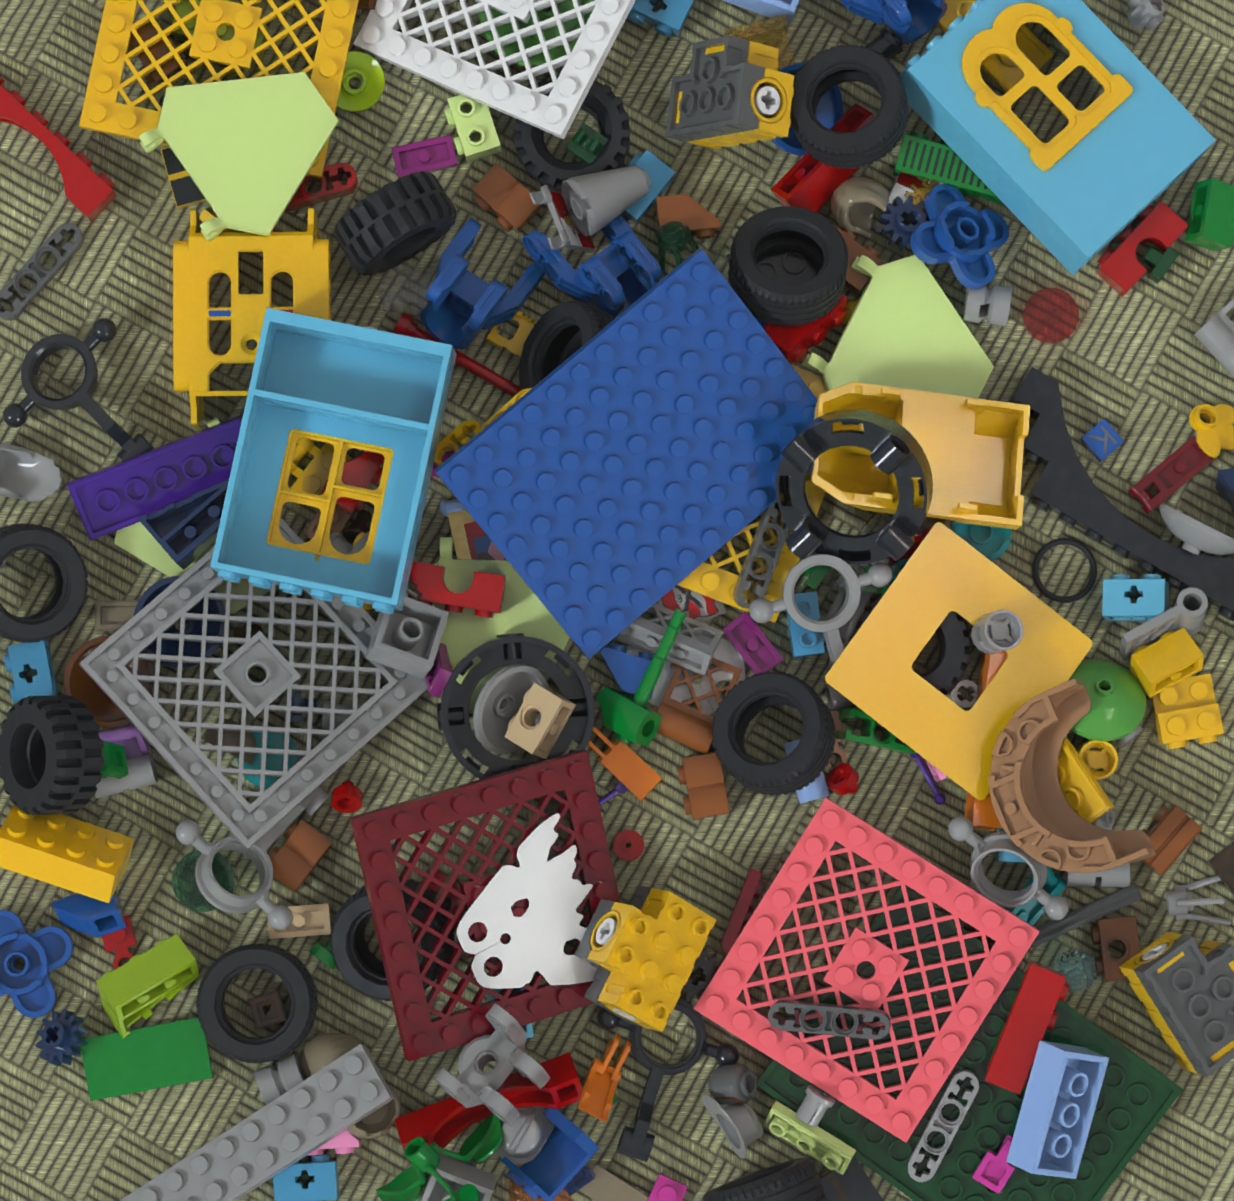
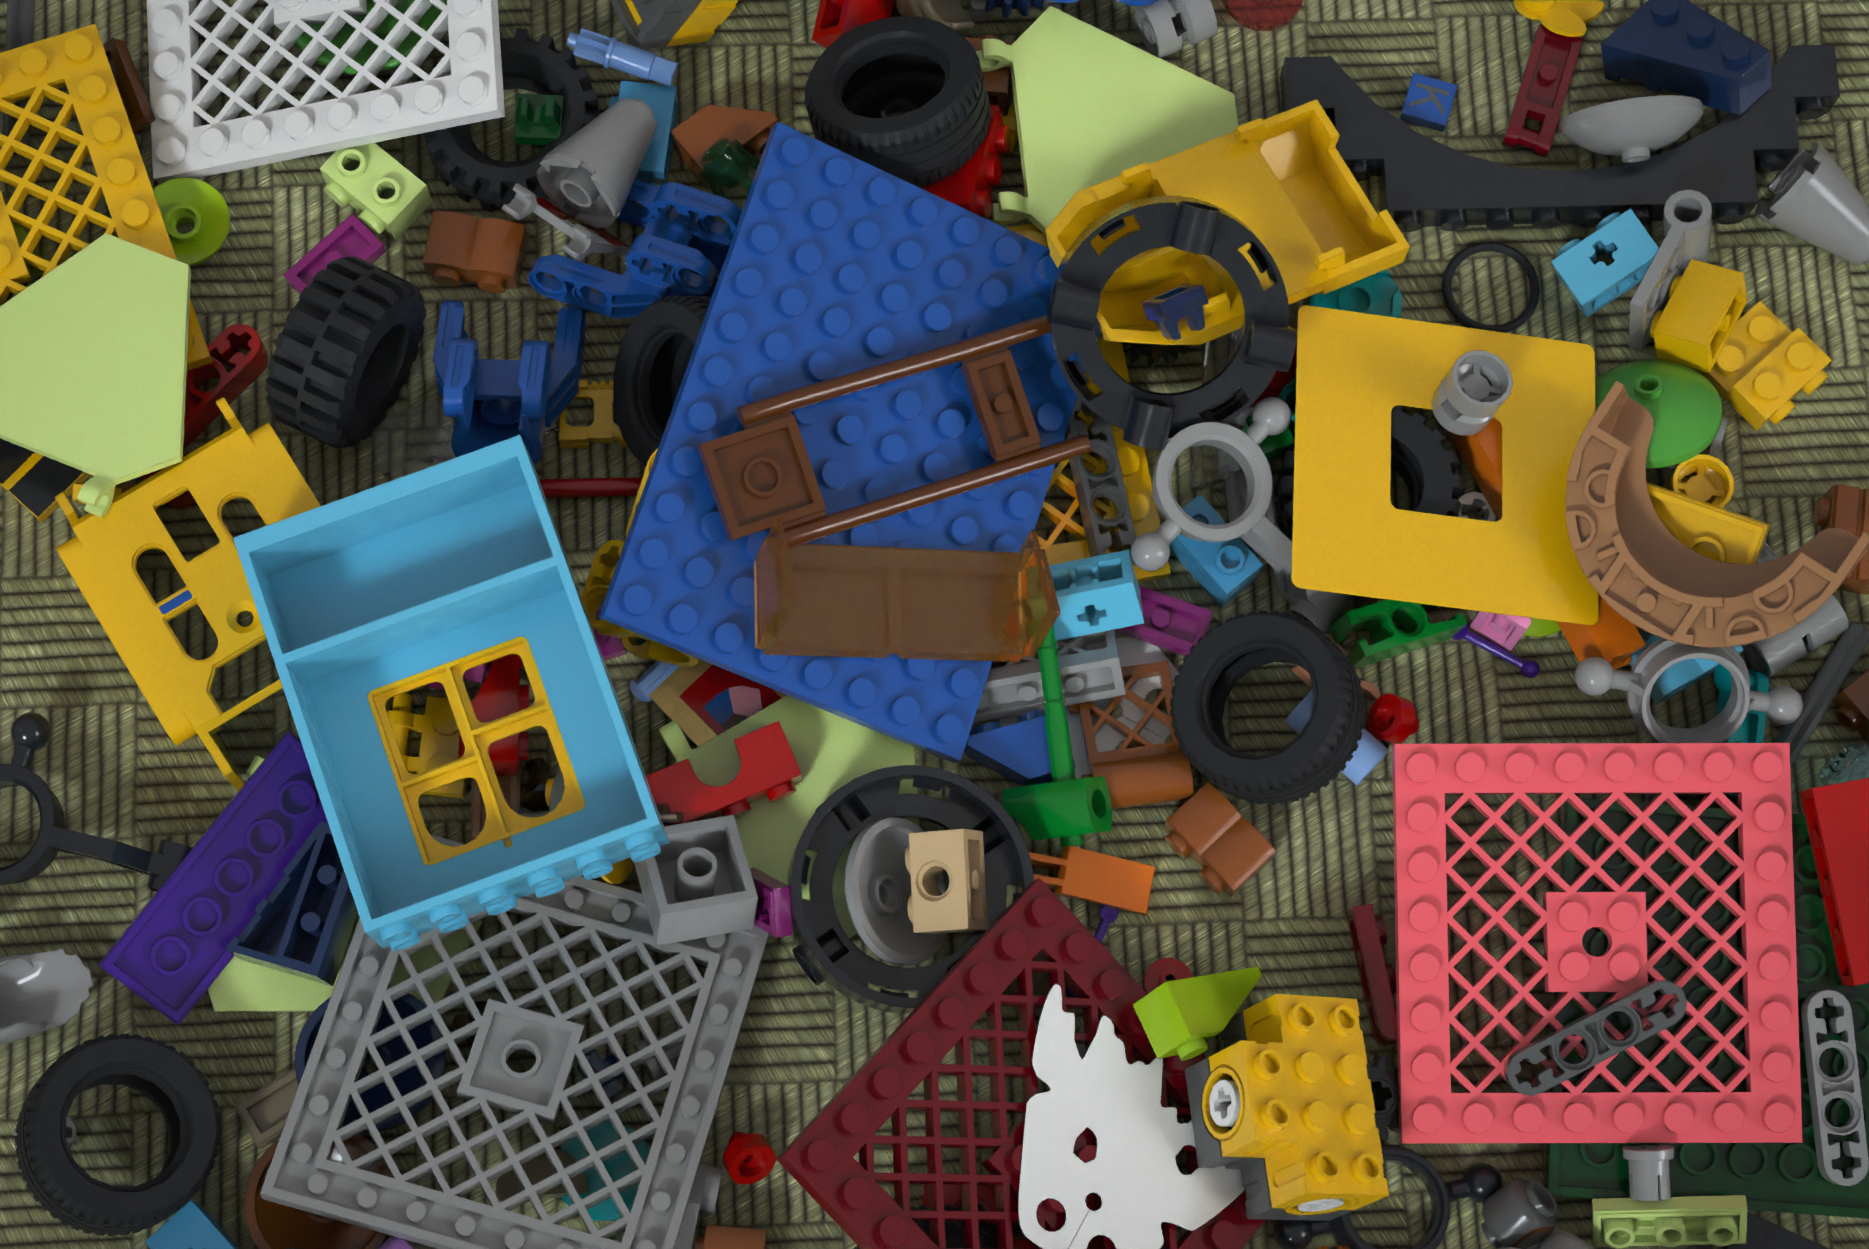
camera: 35 degrees left, 10 degrees down
green tile [802,565,831,592] -> none
none -> medium blue piece [567,28,679,86]
none -> reddish brown plate [697,315,1091,549]
none -> clear orange piece [754,518,1060,662]
none -> medium azure brick [1035,550,1144,641]
none -> lime slope [1133,966,1262,1061]
none -> clear blue tile [1142,284,1209,340]

